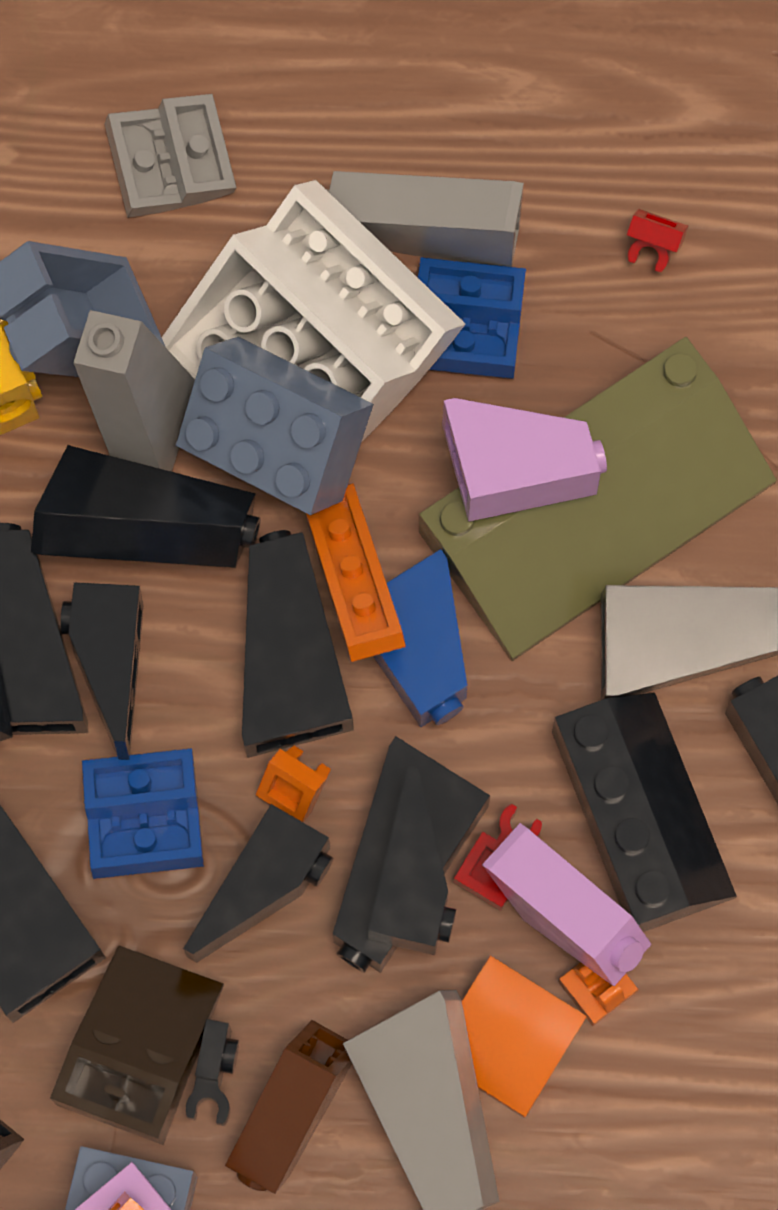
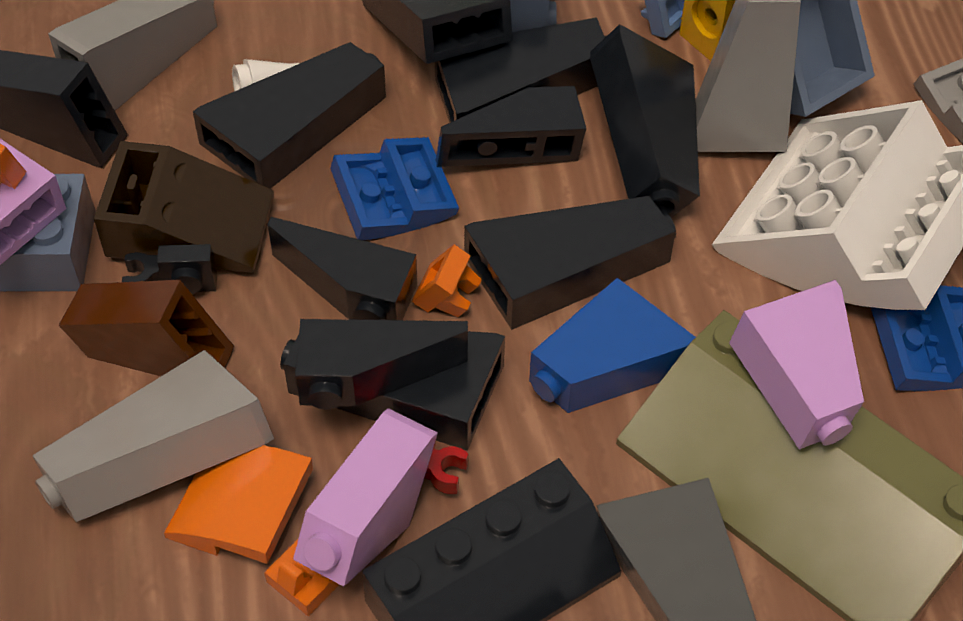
camera: 75 degrees right, 20 degrees down
sand blue brick [176,336,374,515] -> none
orange plate [305,483,406,662] -> none

